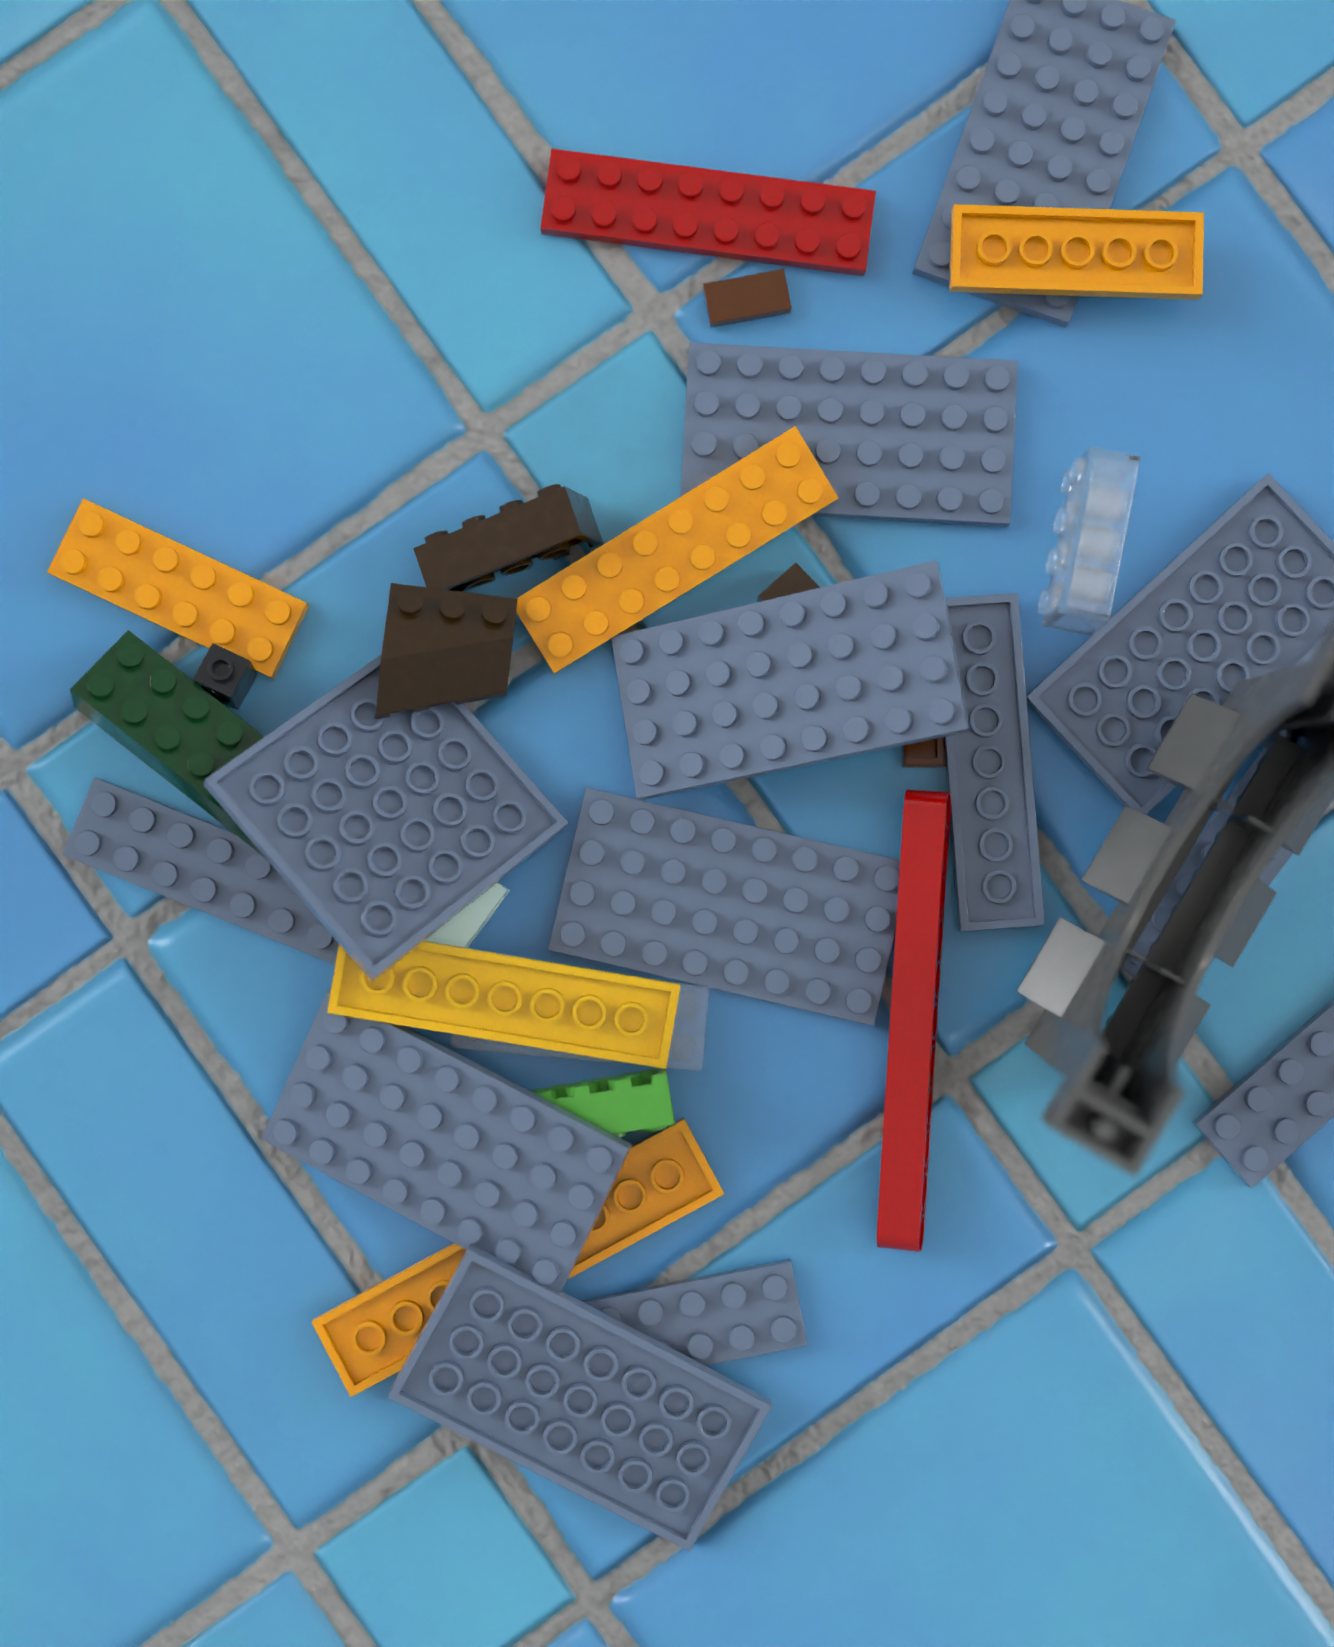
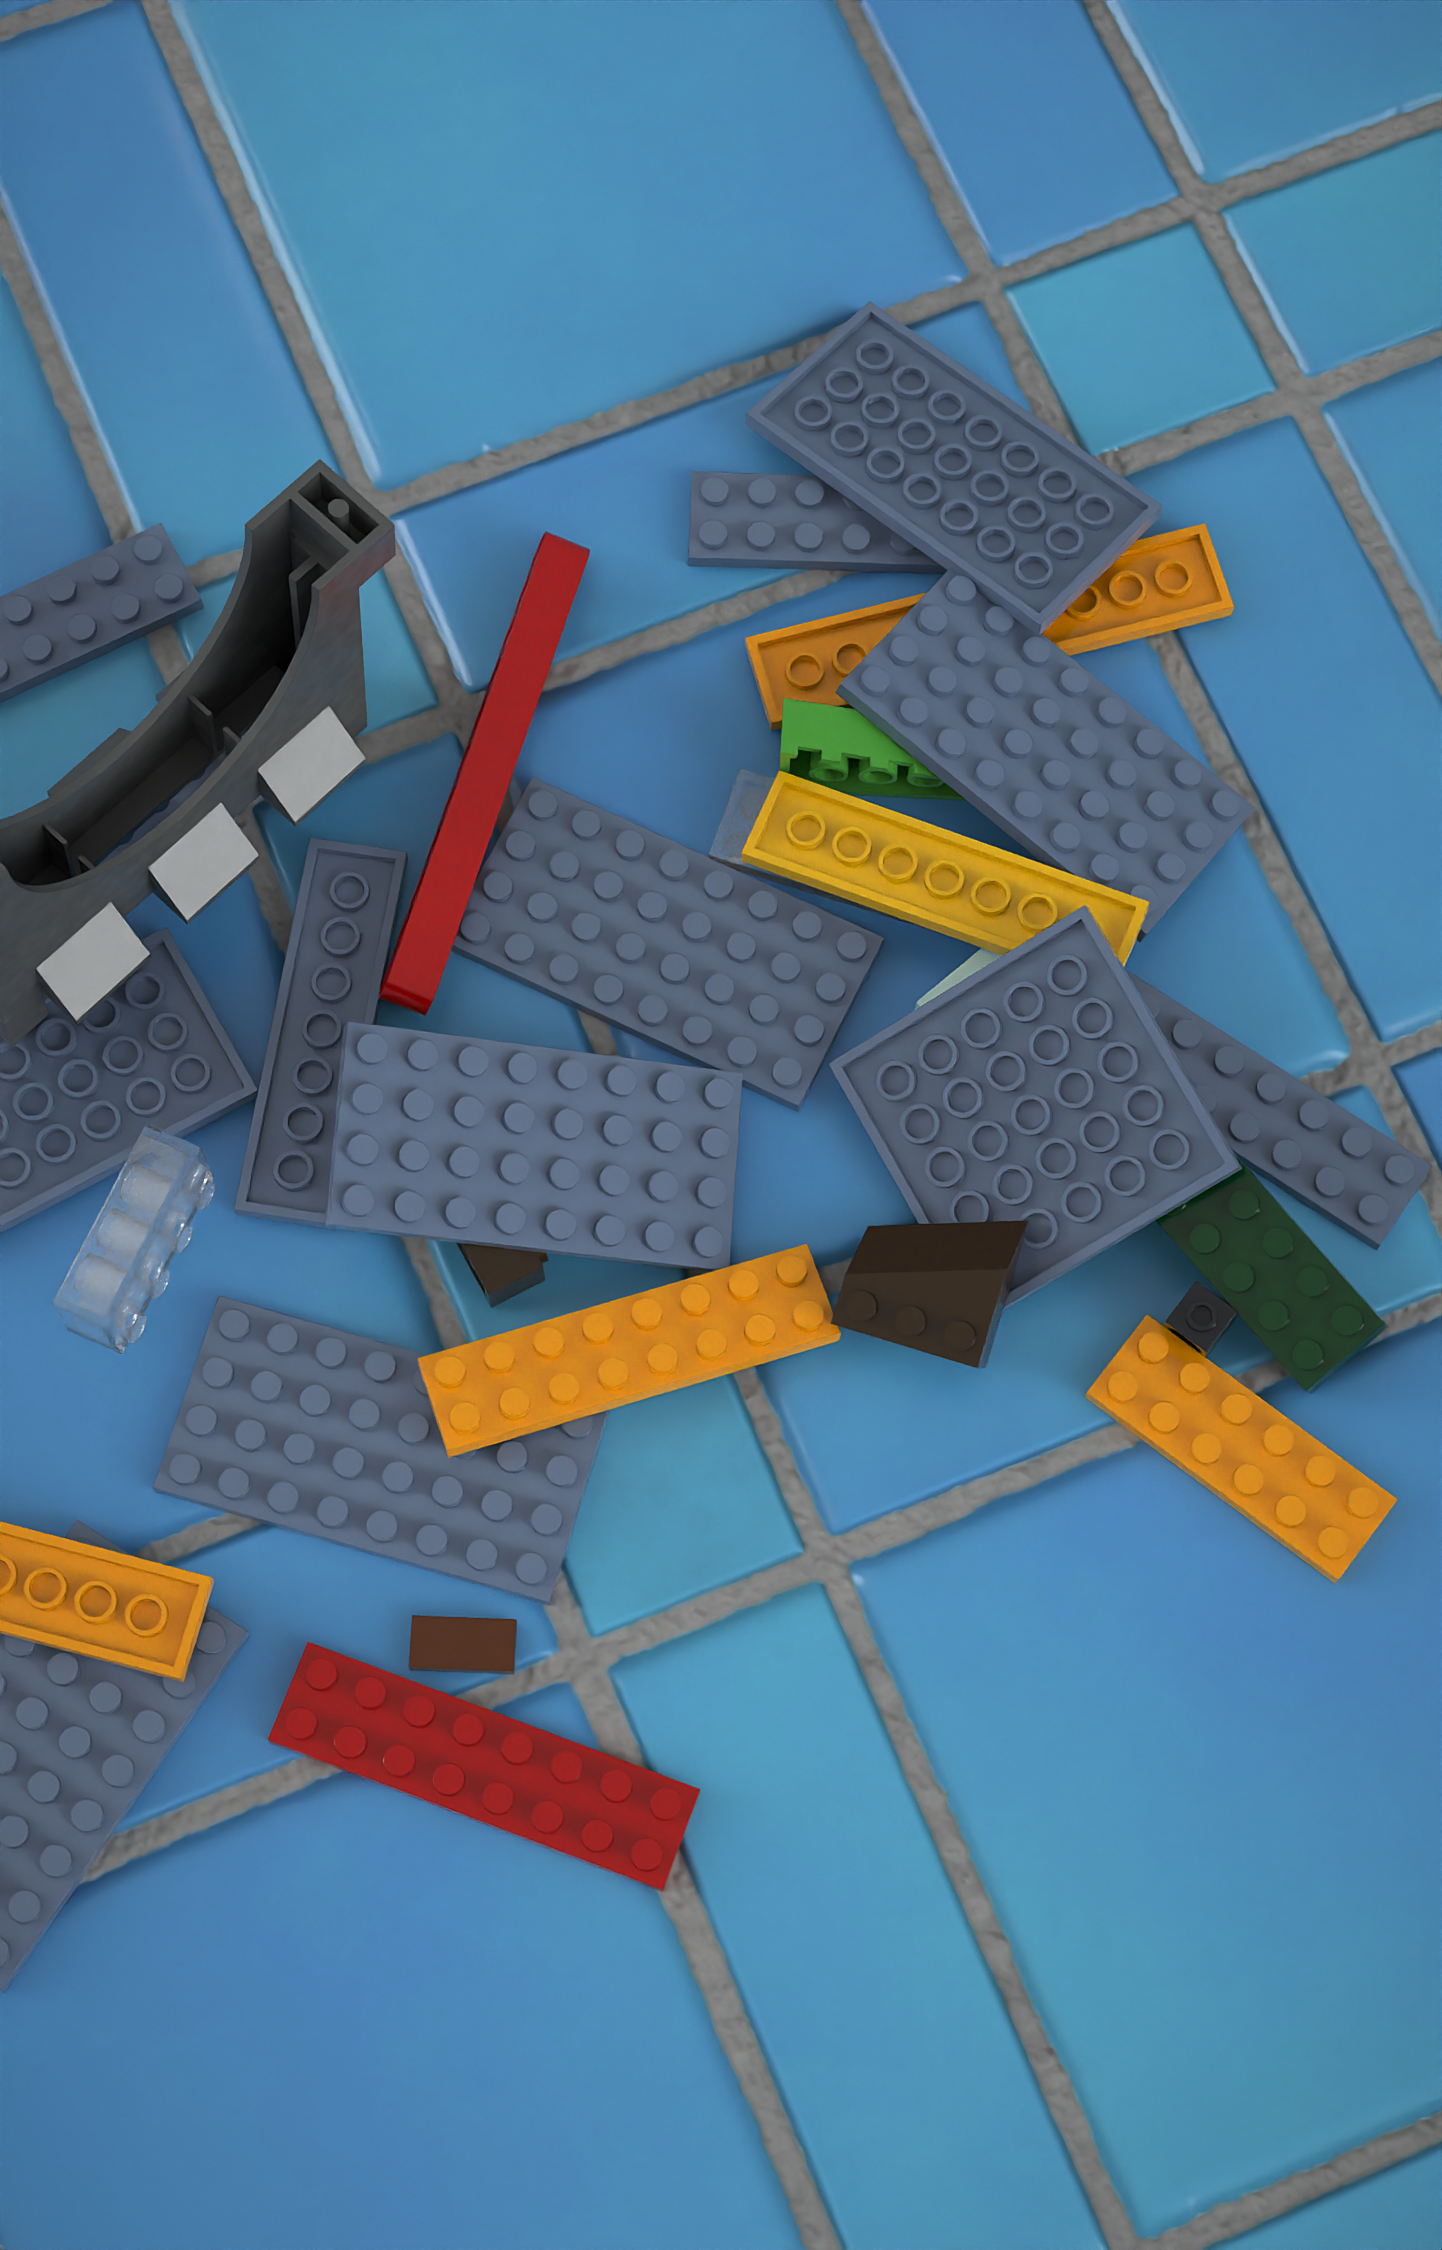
camera: 165 degrees left, 15 degrees down
dark brown wedge [413,484,604,592] -> none

